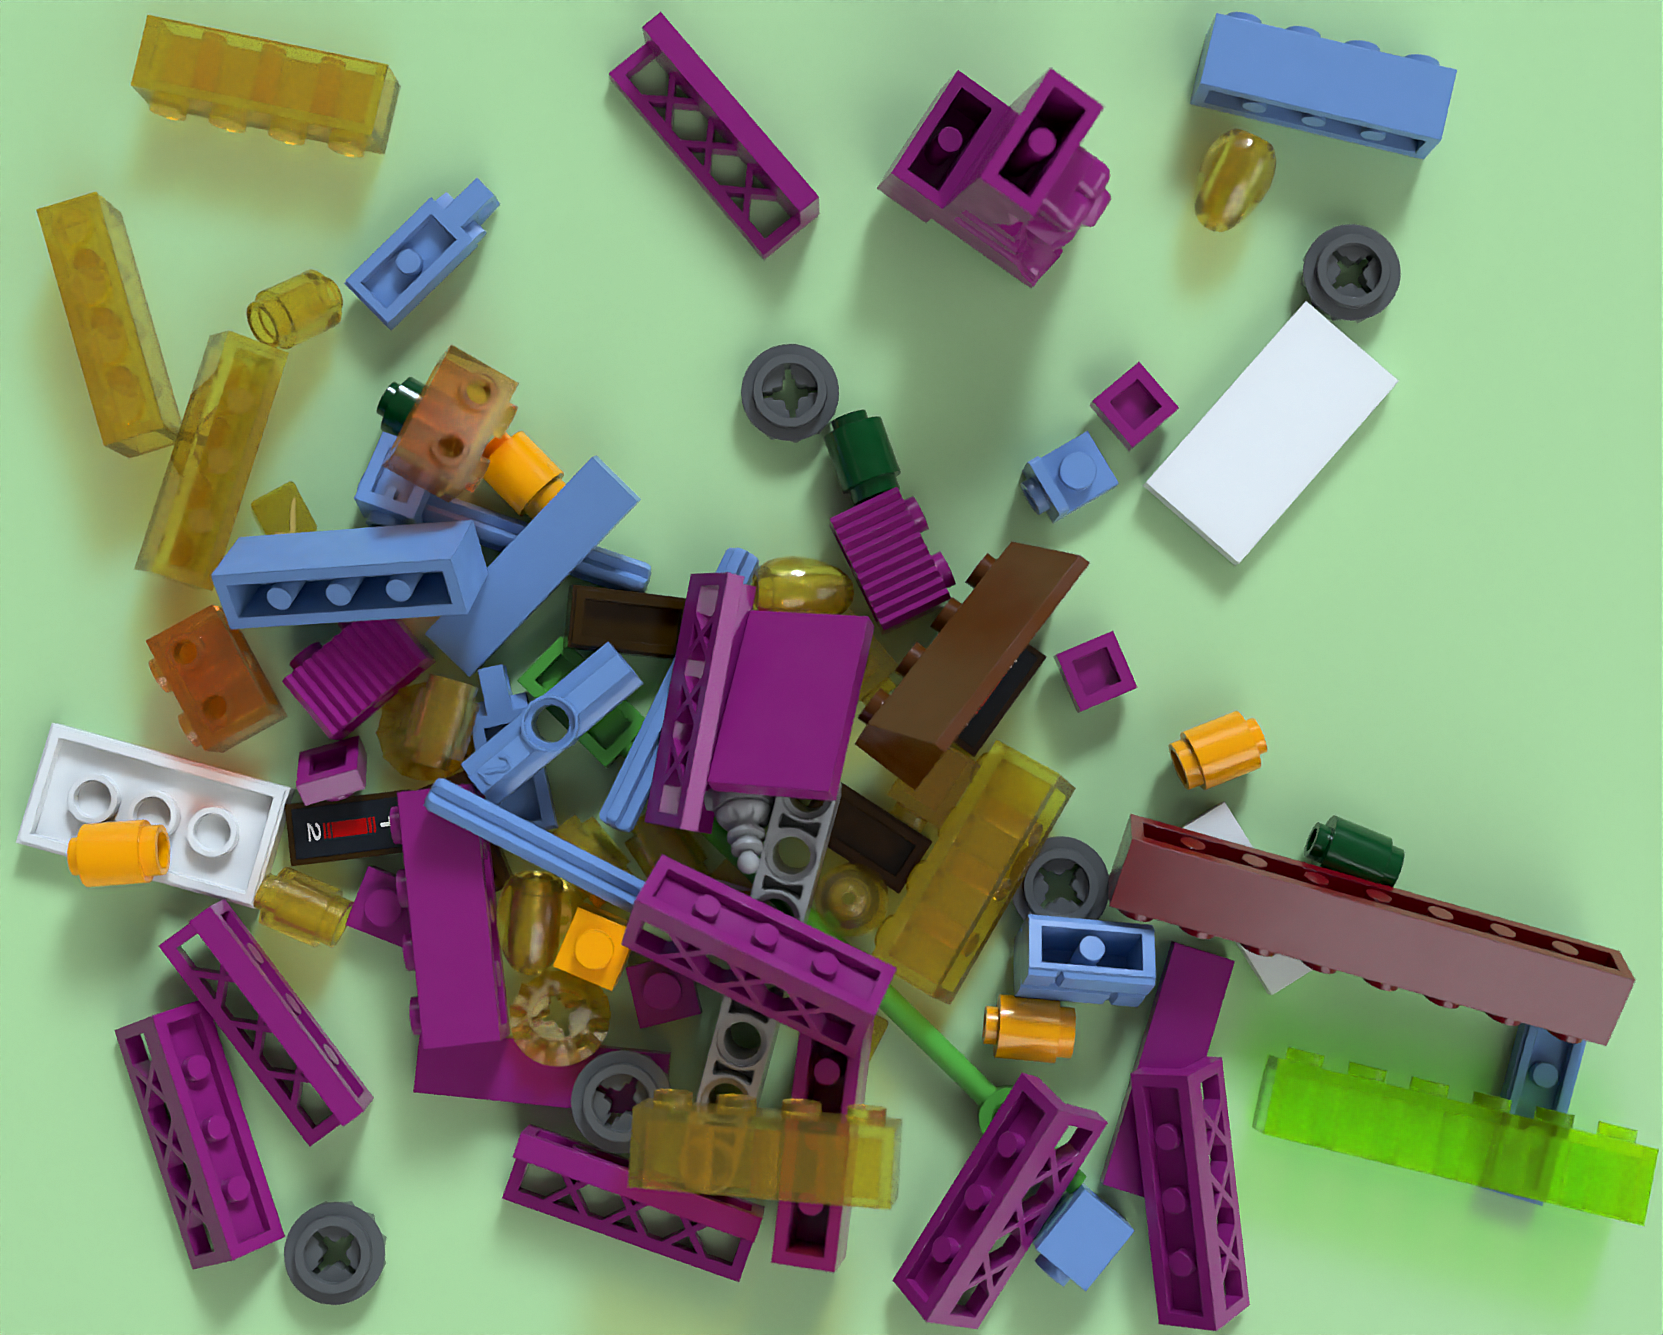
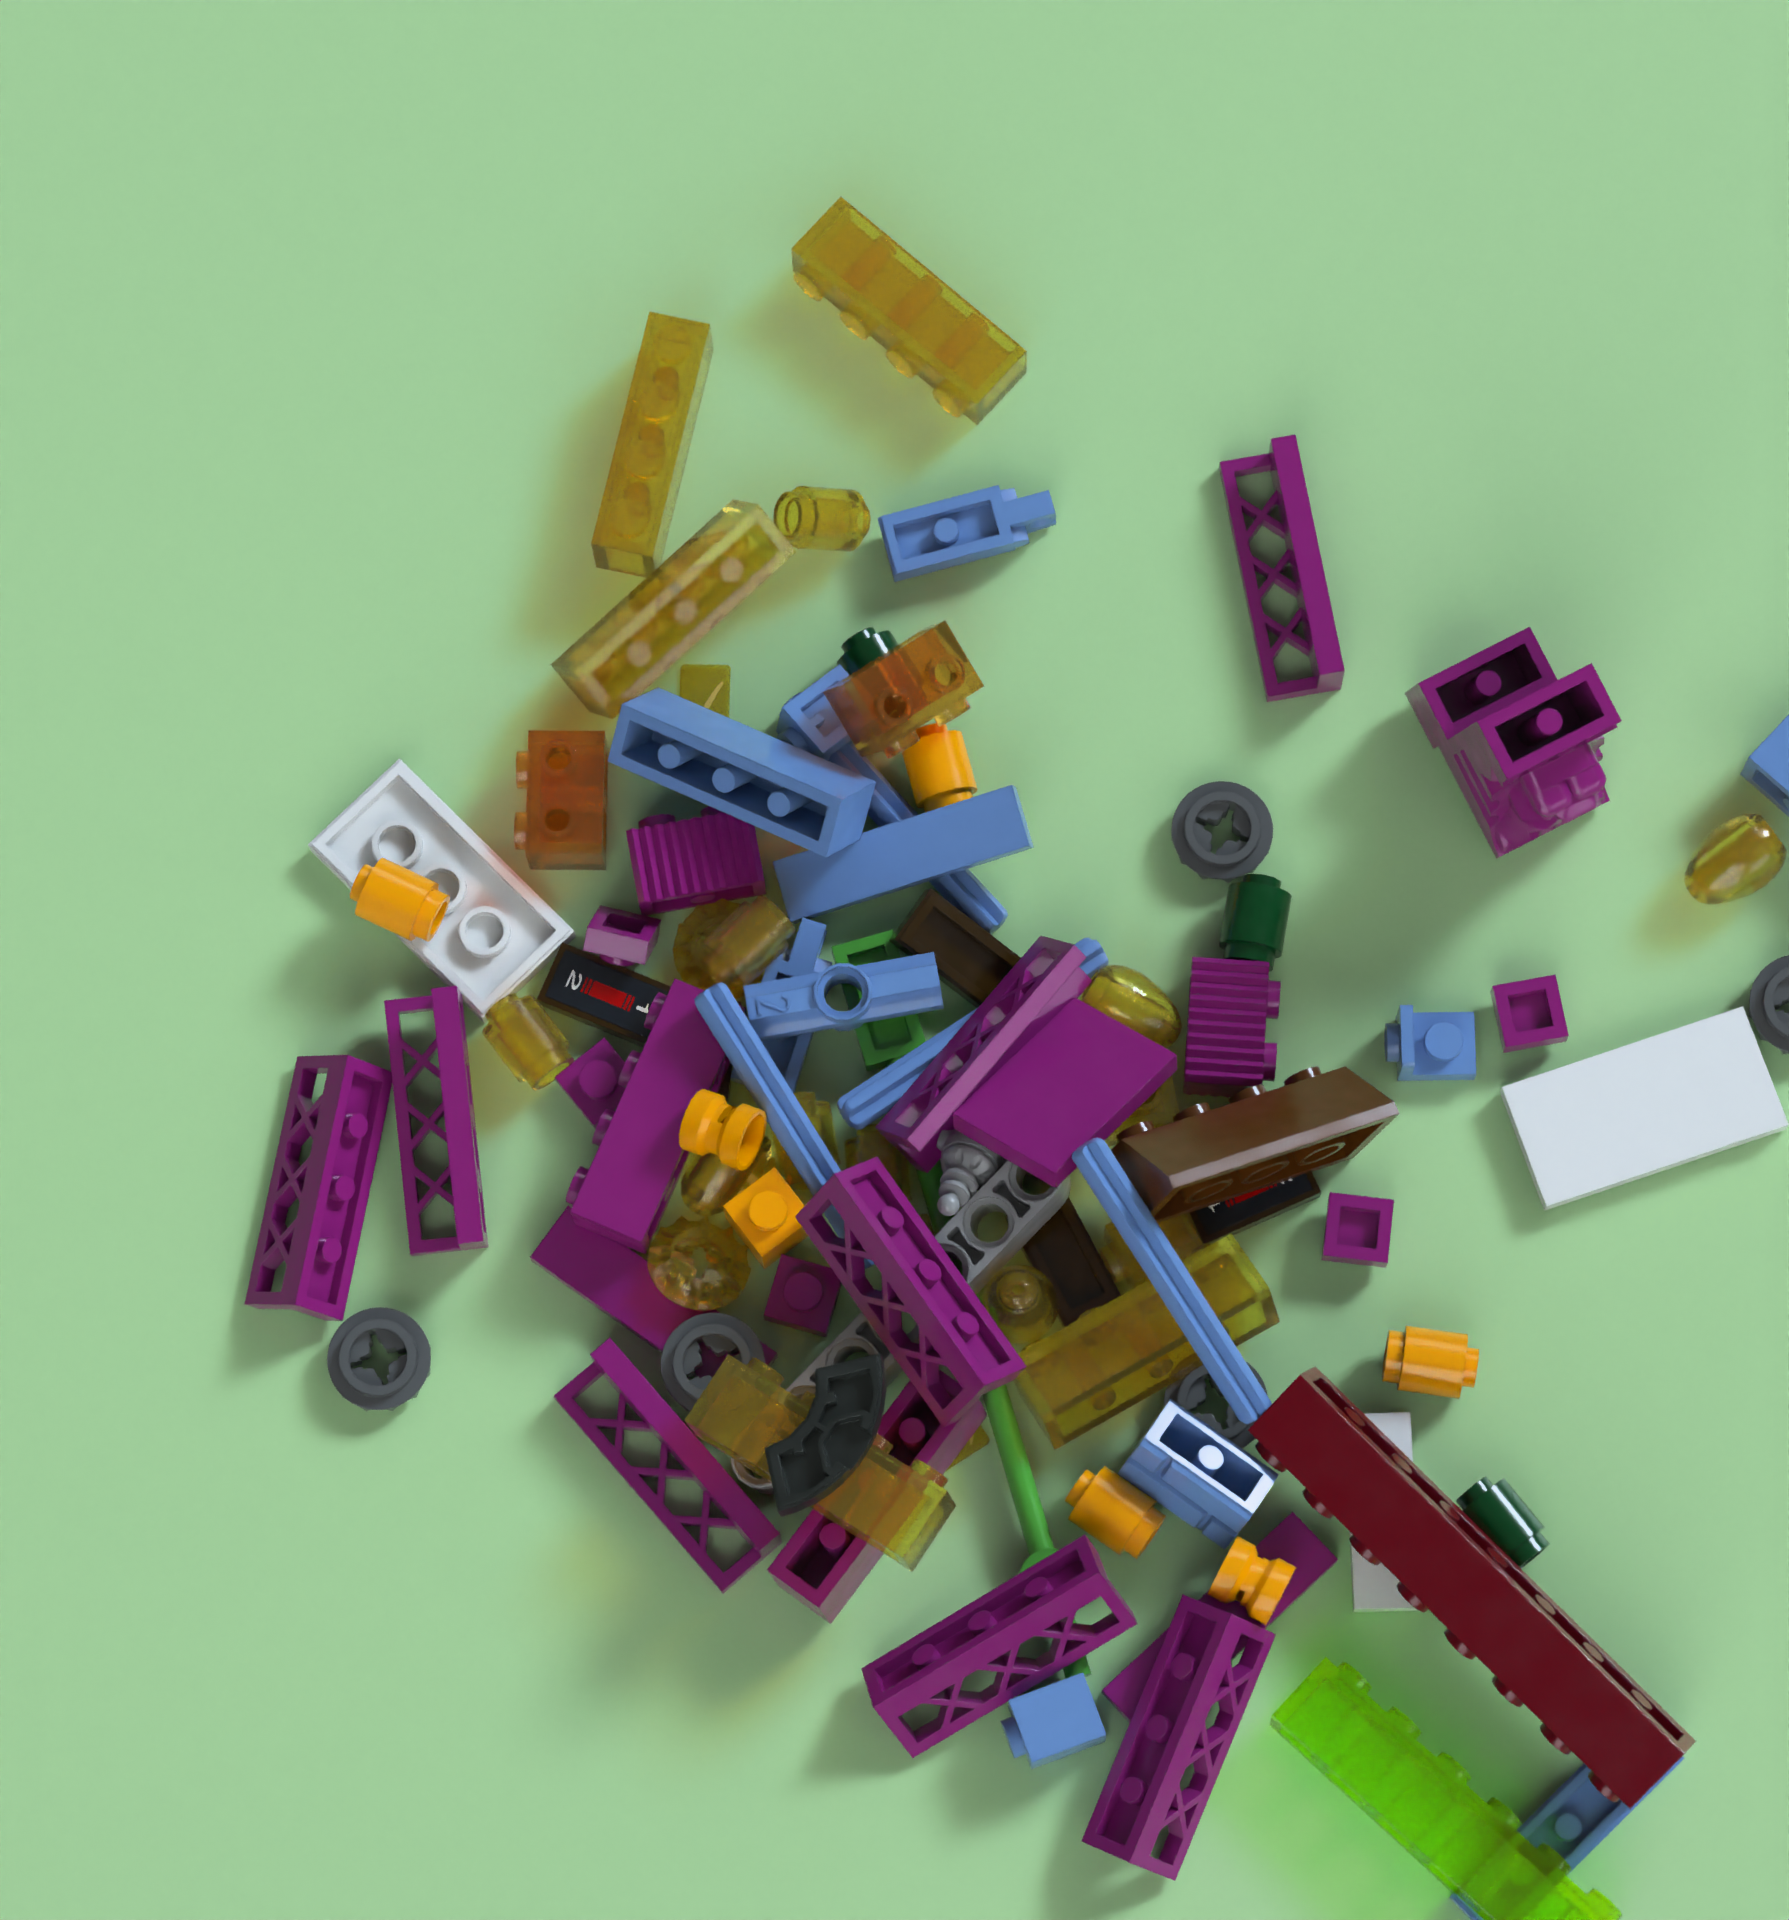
camera: 35 degrees right, 10 degrees down
none -> light orange wheel [679,1088,767,1171]
none -> pearl dark grey tile [764,1353,886,1517]
none -> medium blue axle [1072,1137,1272,1424]
none -> light orange wheel [1207,1536,1296,1626]

